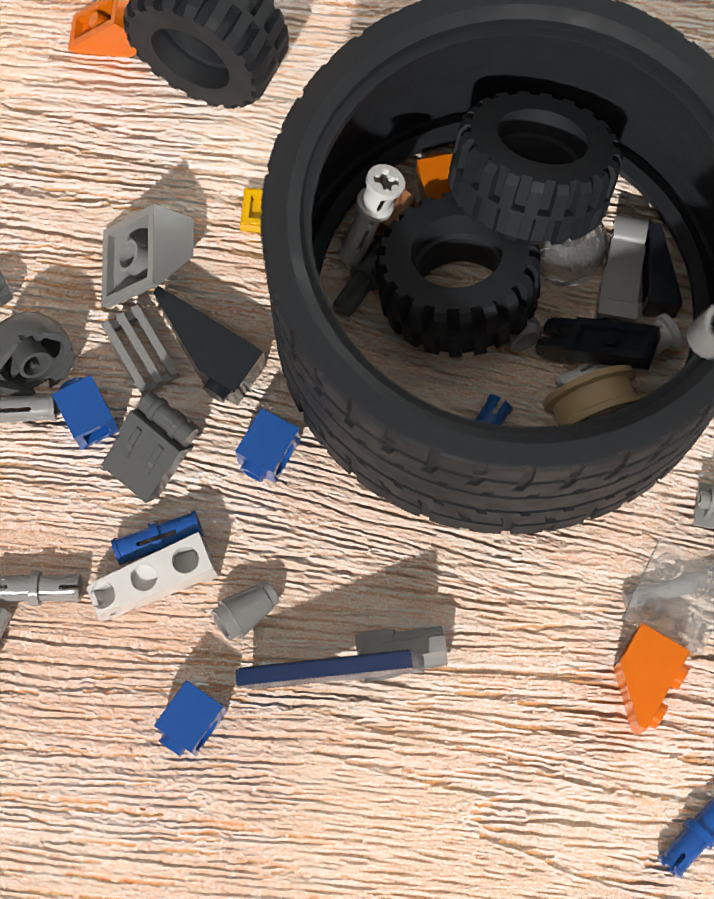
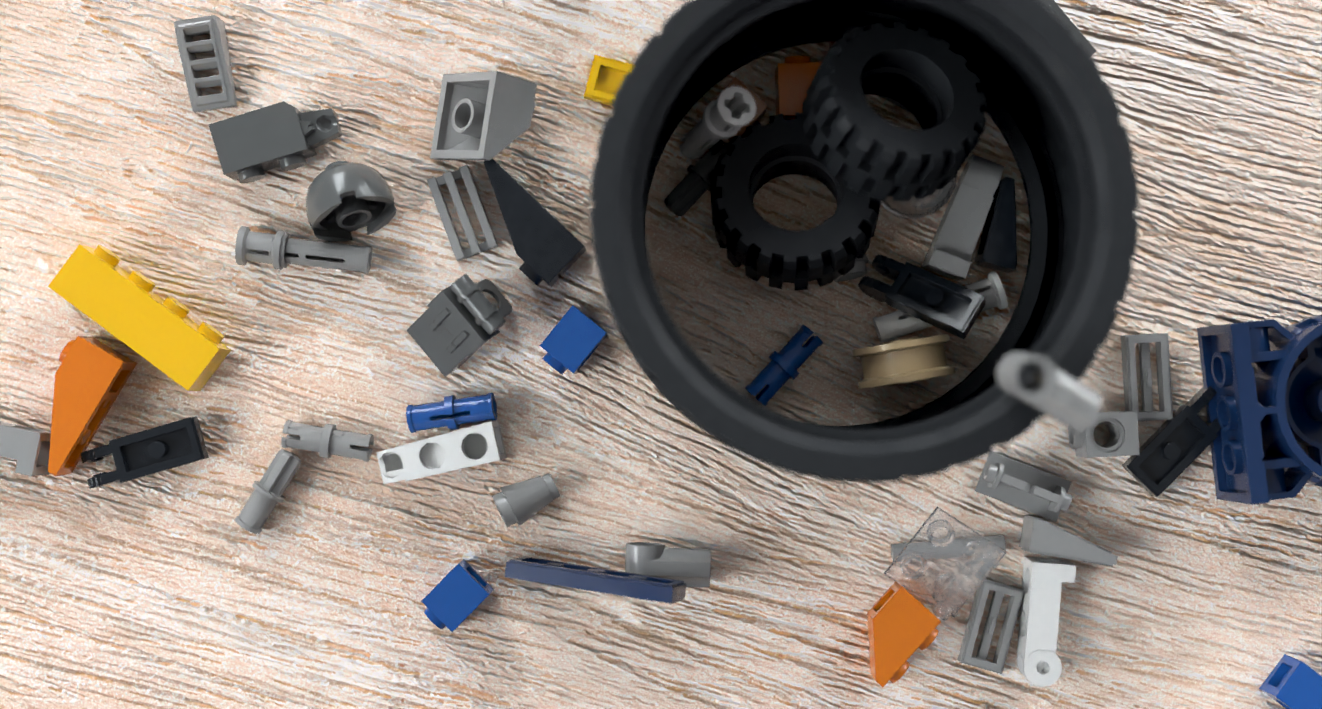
camera: 10 degrees right, 15 degrees up
blue brick [52,375,119,450] -> none

